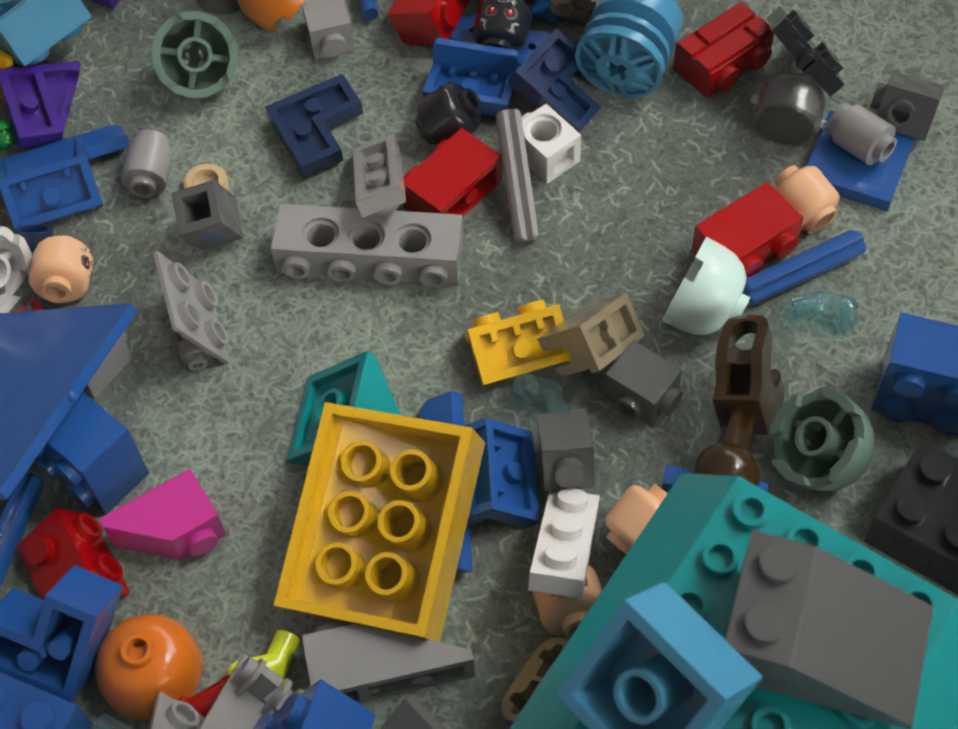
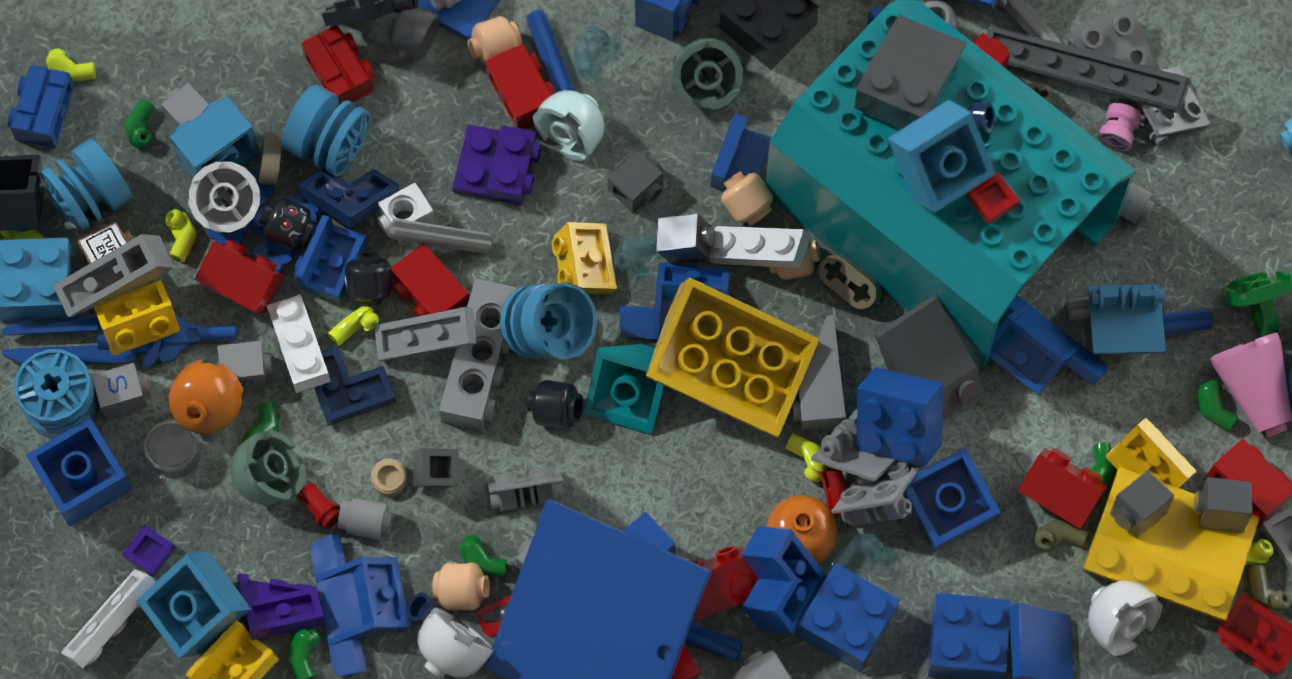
camera: 85 degrees left, 10 degrees up
dark pink slope [99,469,226,560] -> none
dark tan hinge [537,292,645,375] -> none
dark brown piece [692,314,785,487] -> none
none -> green arm [242,401,279,443]
none -> white plate [267,294,331,393]
none -> red pin [296,482,340,529]
none -> neon yellow arm [327,306,379,347]
none -> dark purple plate [452,124,542,205]
none -> green arm [459,535,507,578]
none -> dark azure wheel [500,283,597,360]
none -> black head [527,380,584,430]

